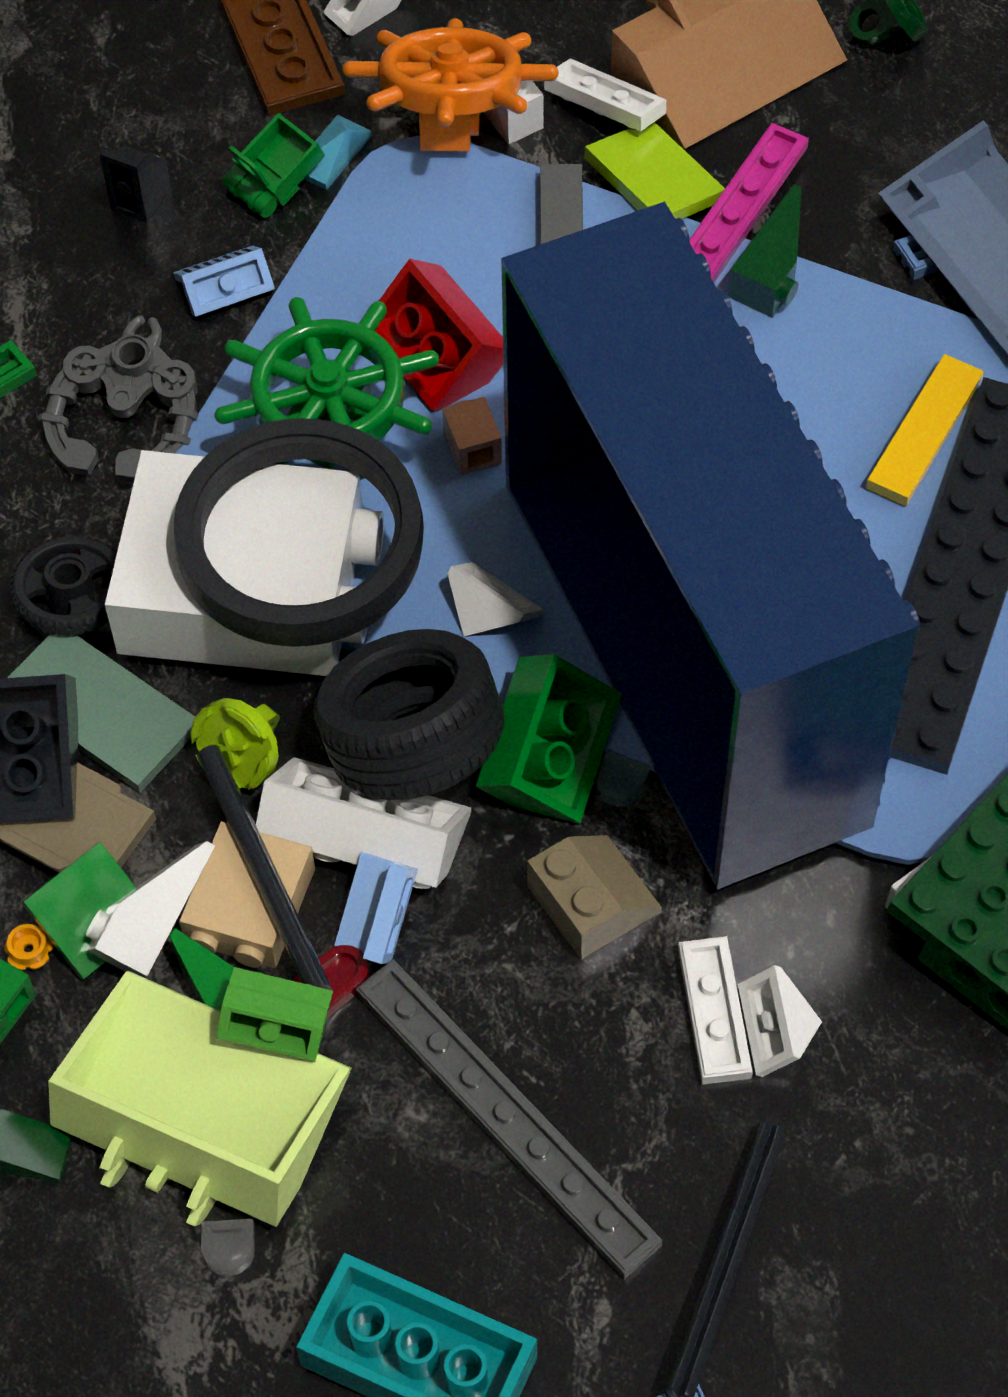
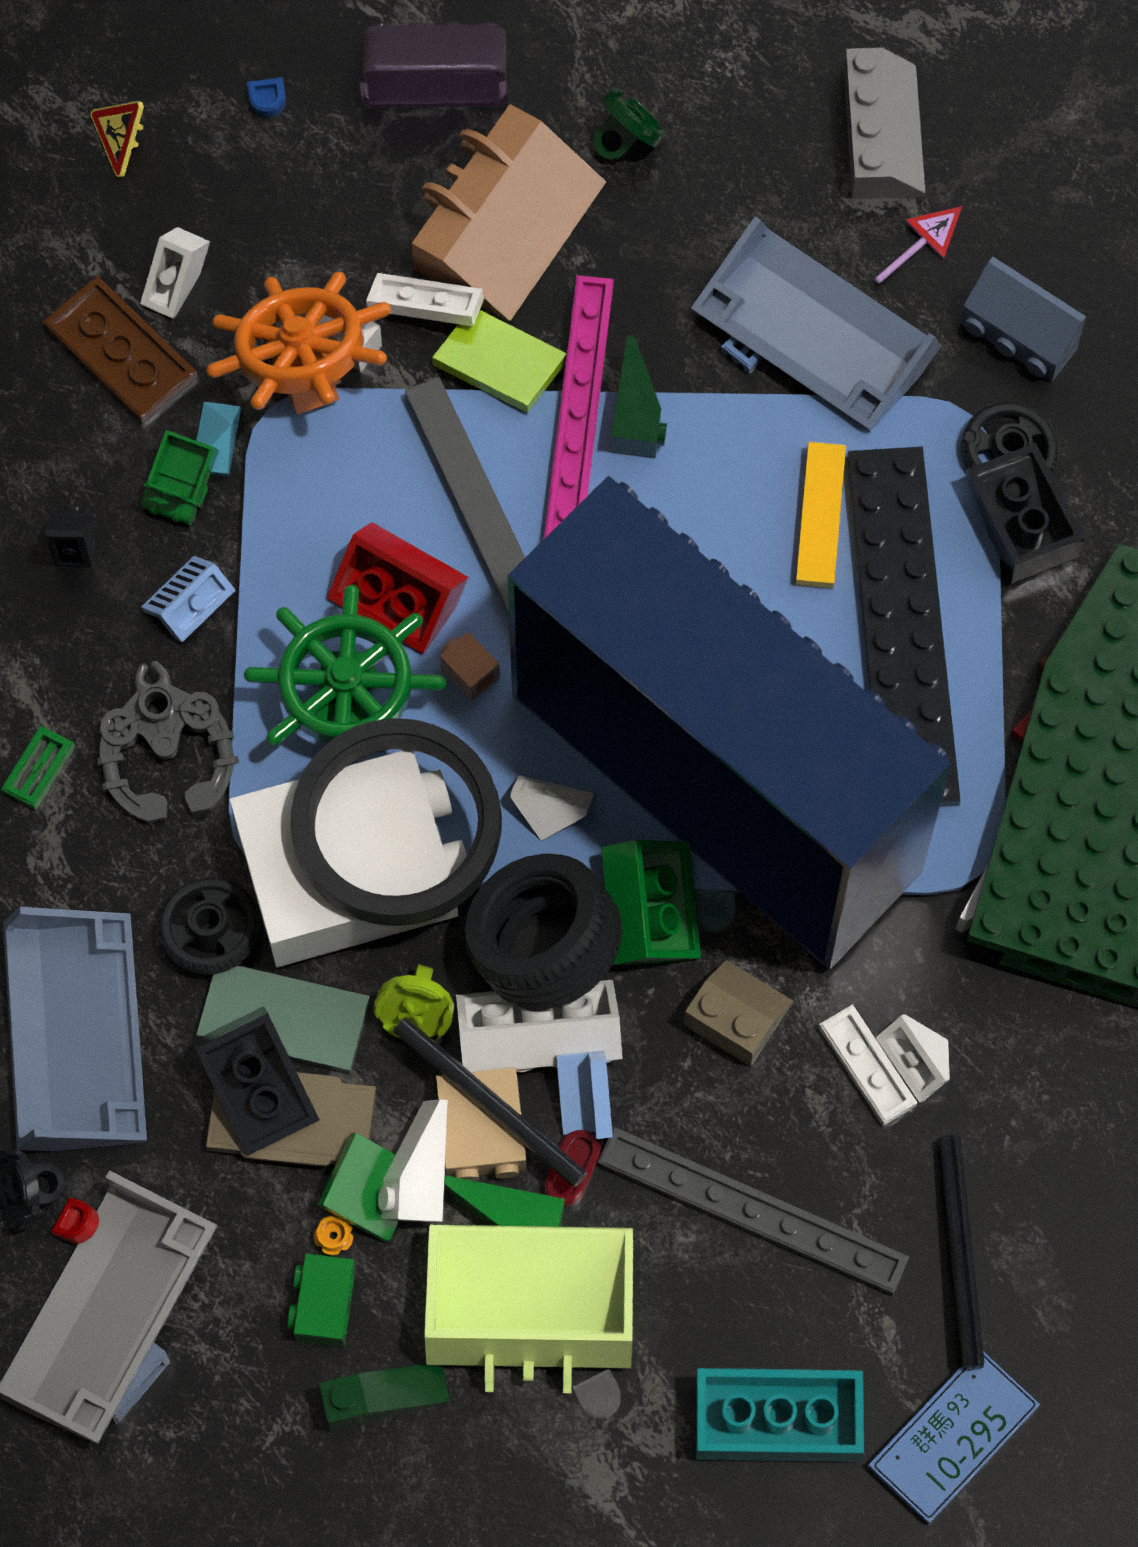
camera: 25 degrees left, 10 degrees up
bright green brick [216,967,333,1062] -> none

